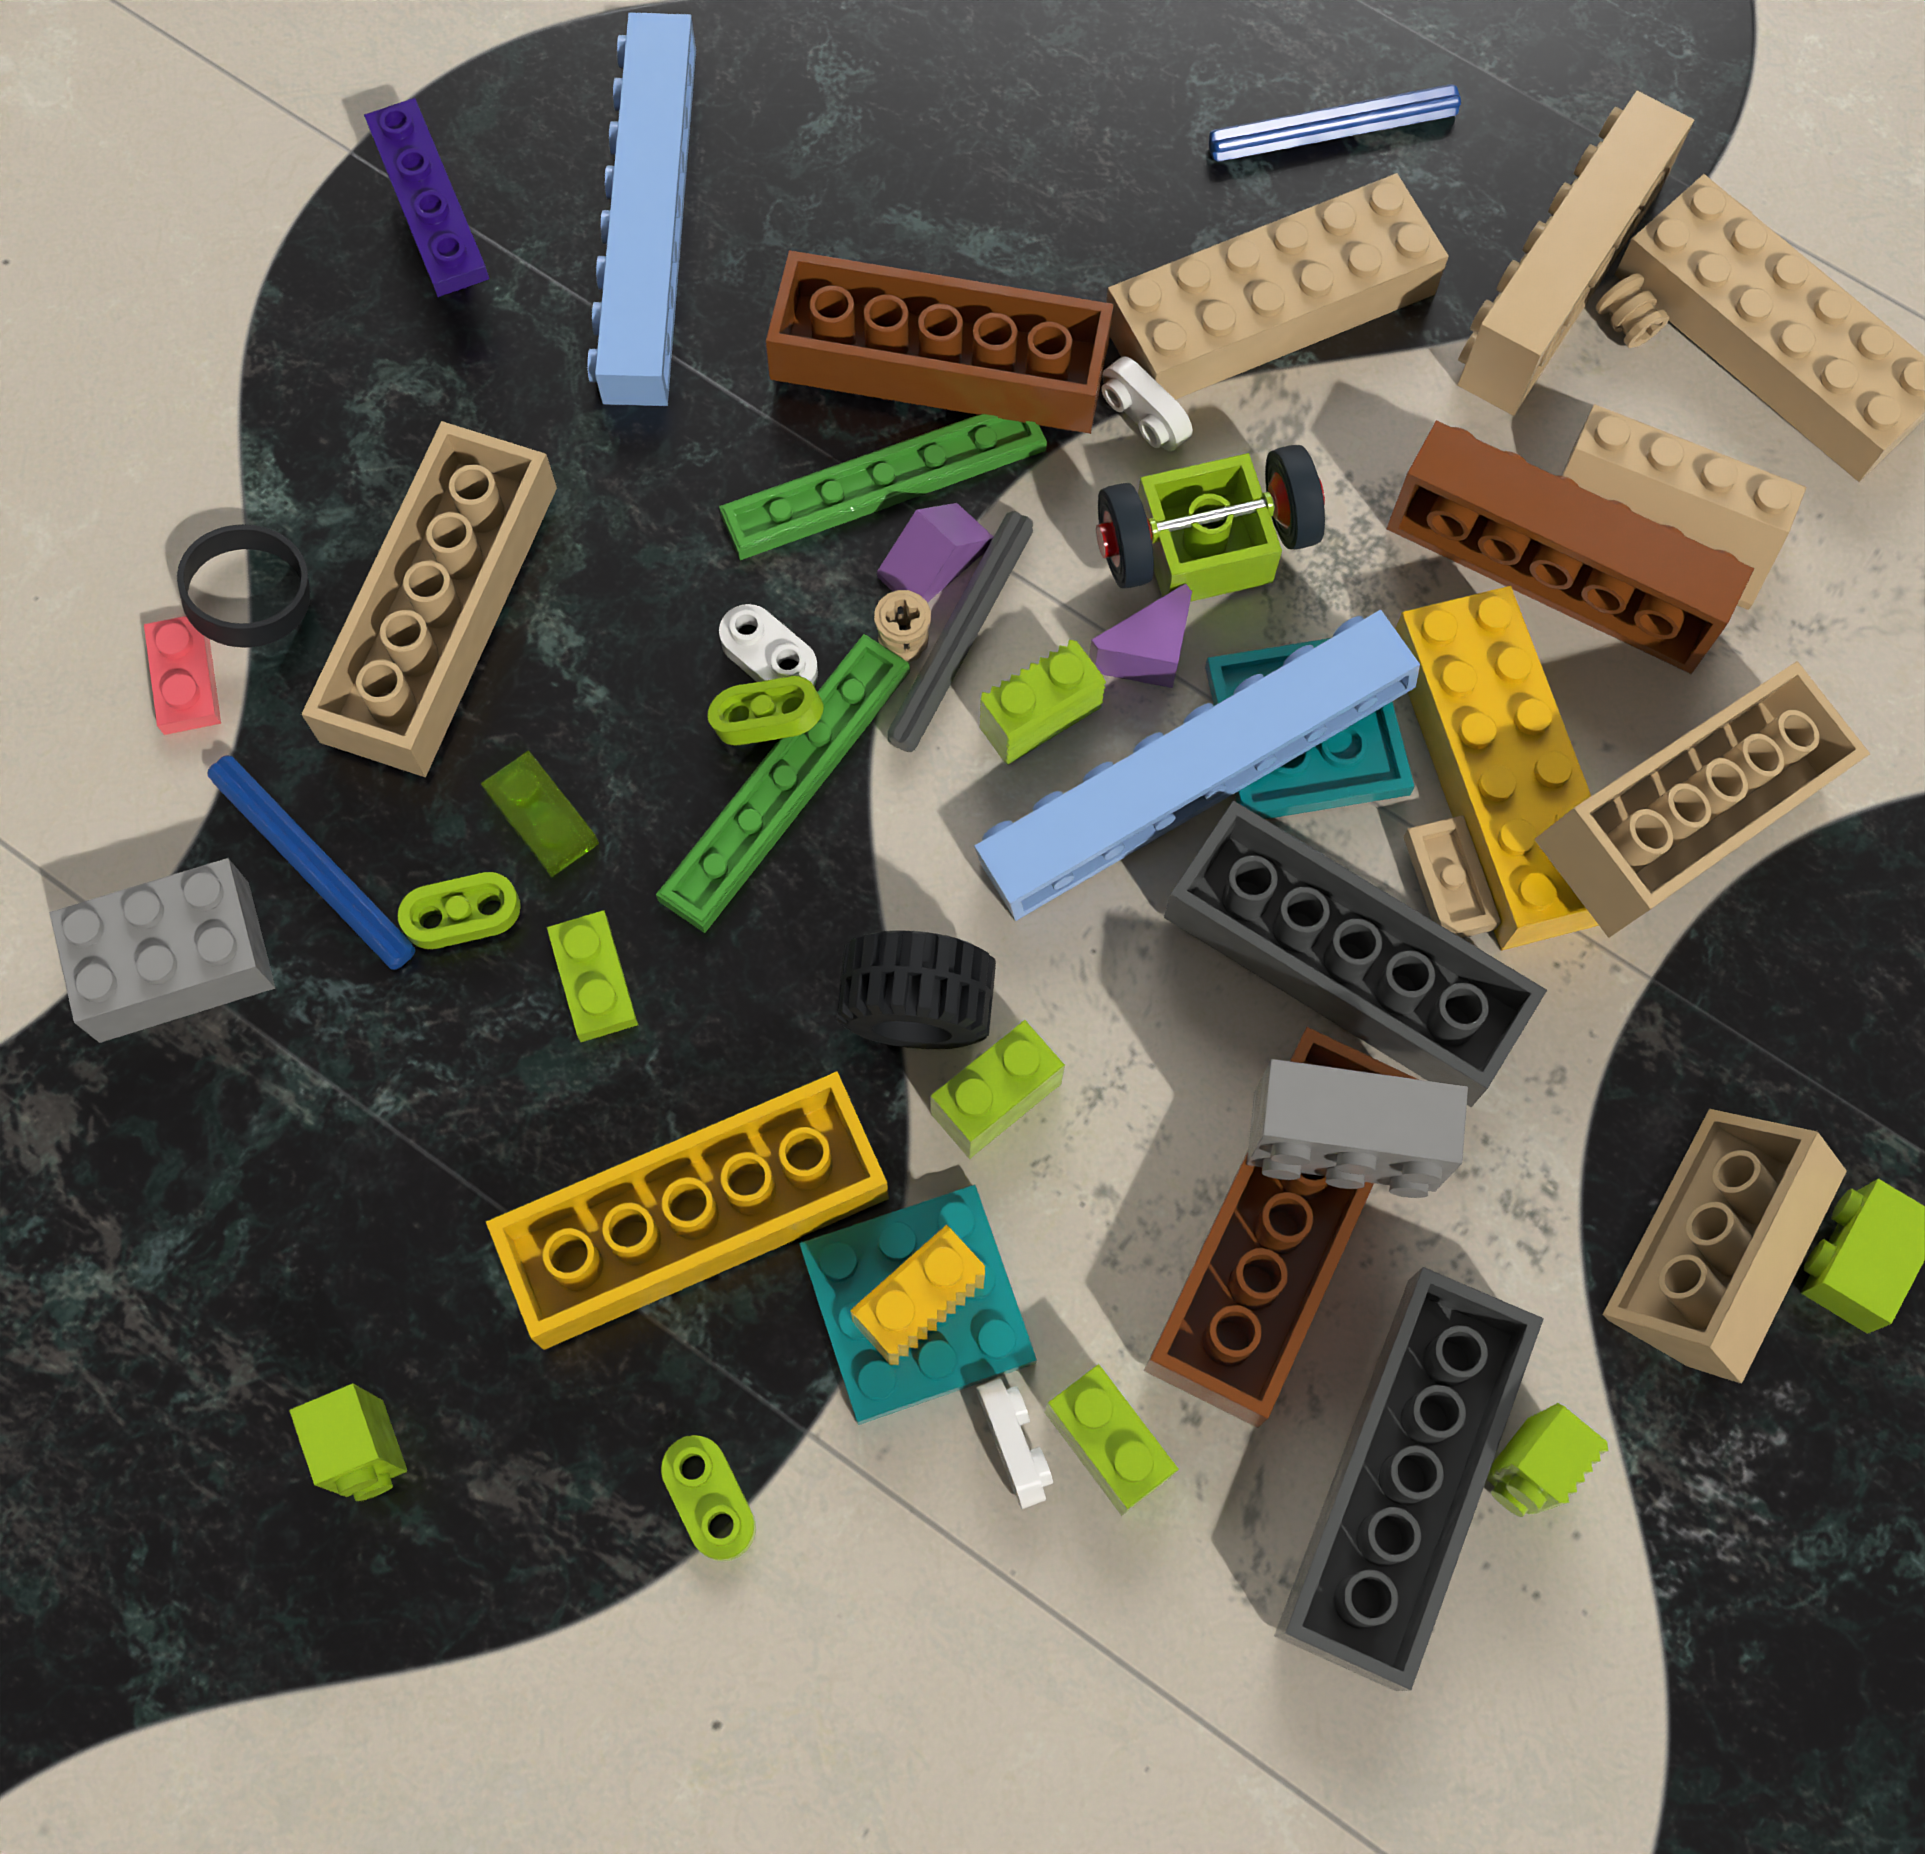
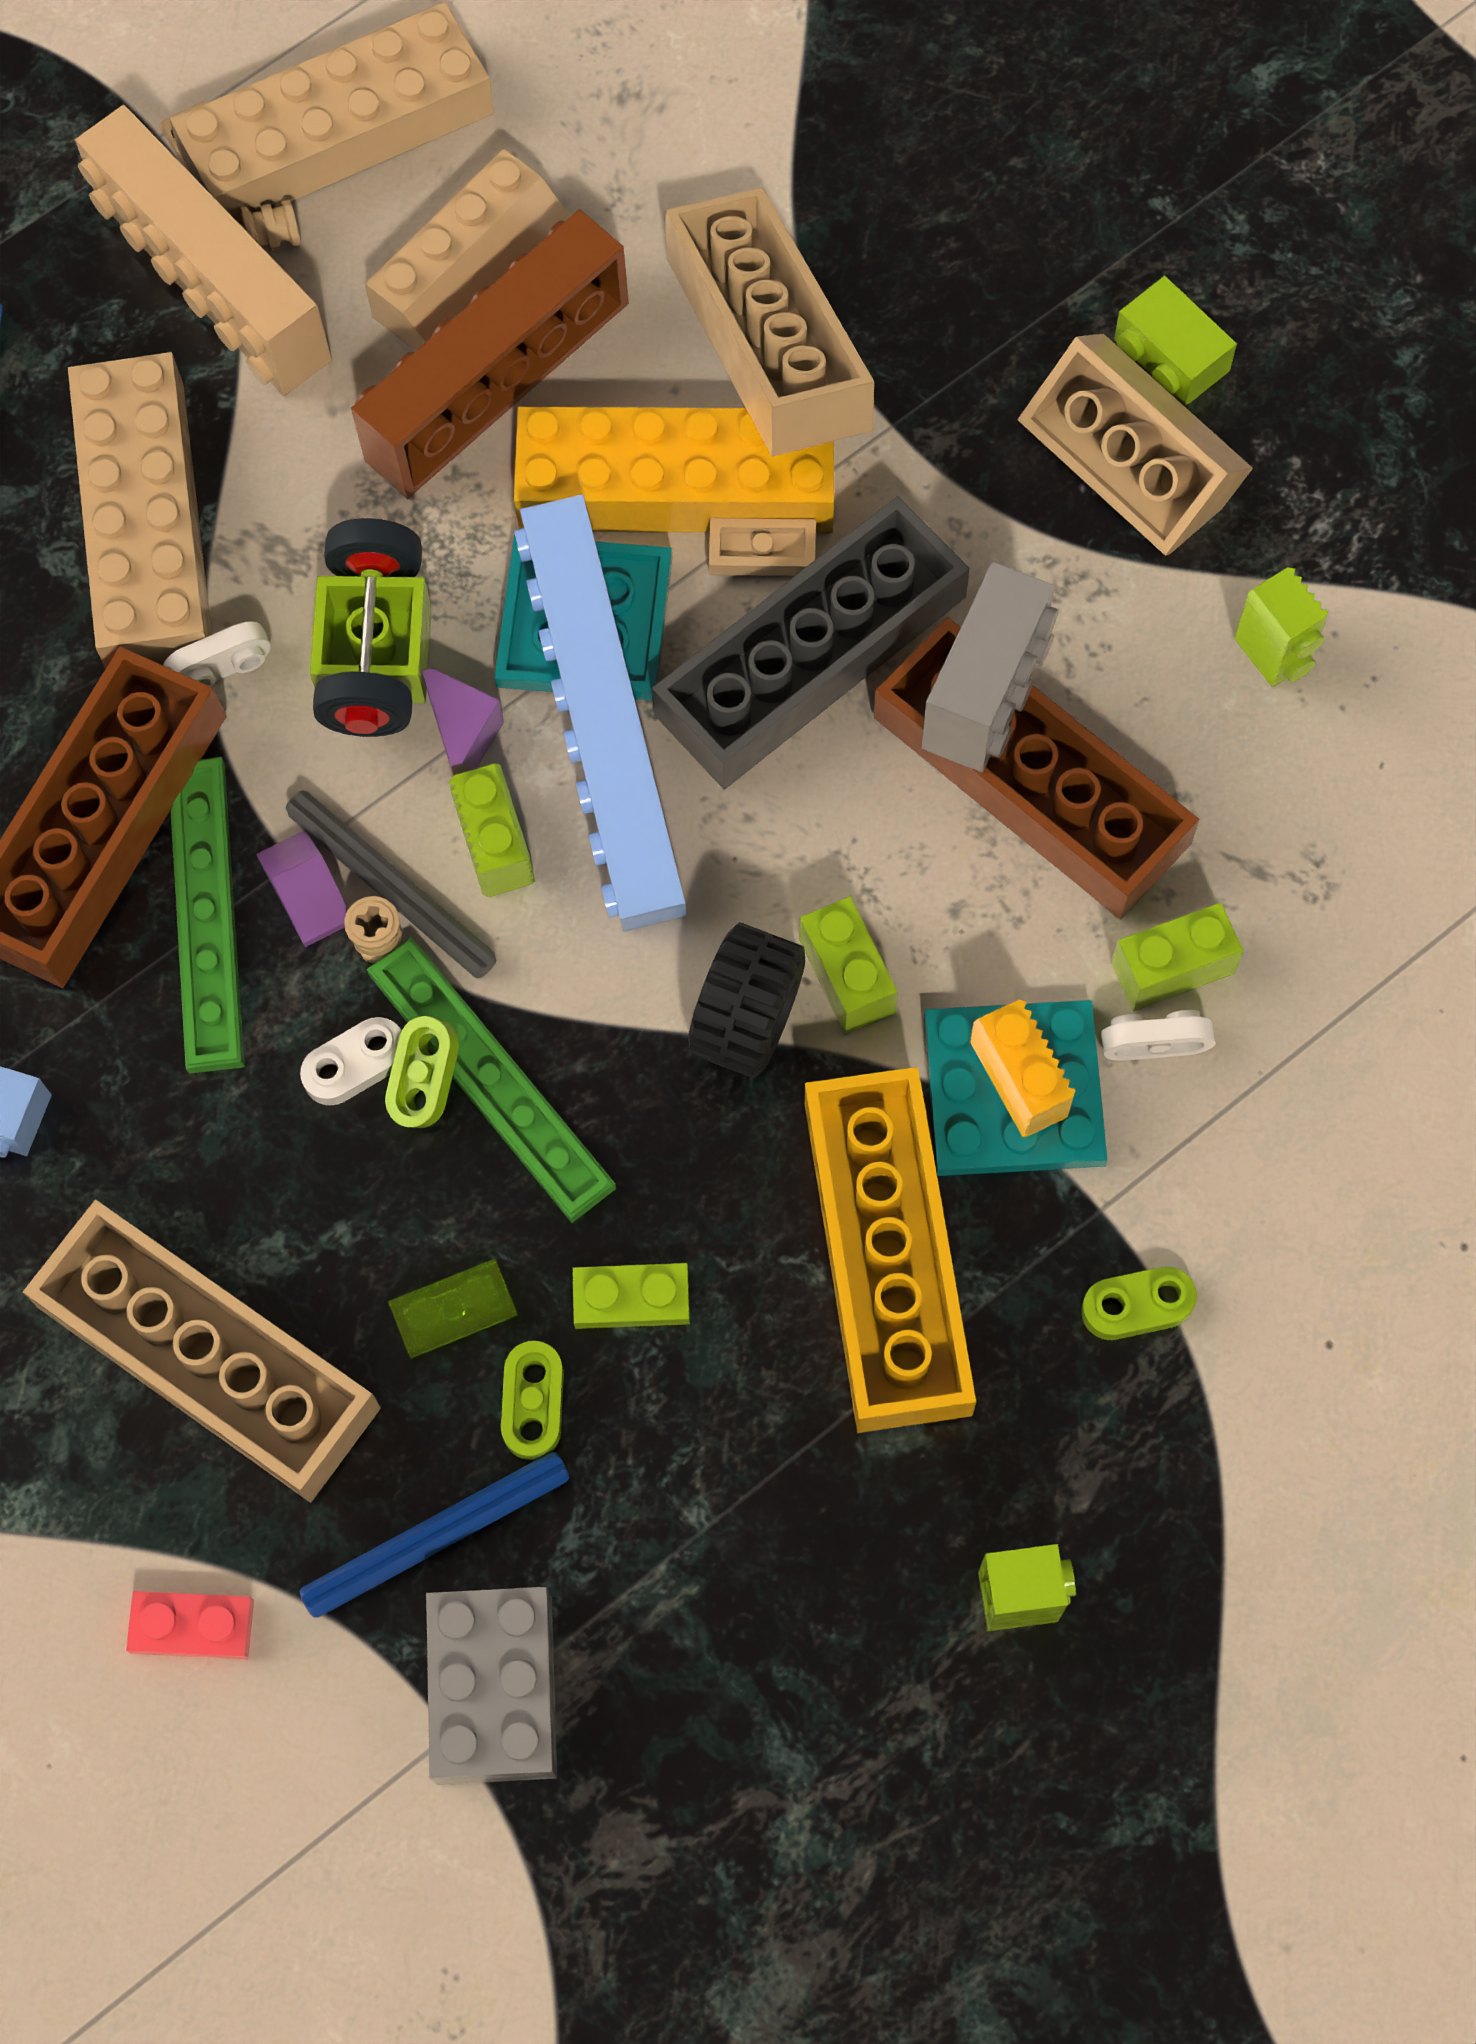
camera: 70 degrees left, 0 degrees up
black tyre [177,524,310,648] -> none
dark grey brick [1274,1267,1544,1691] -> none

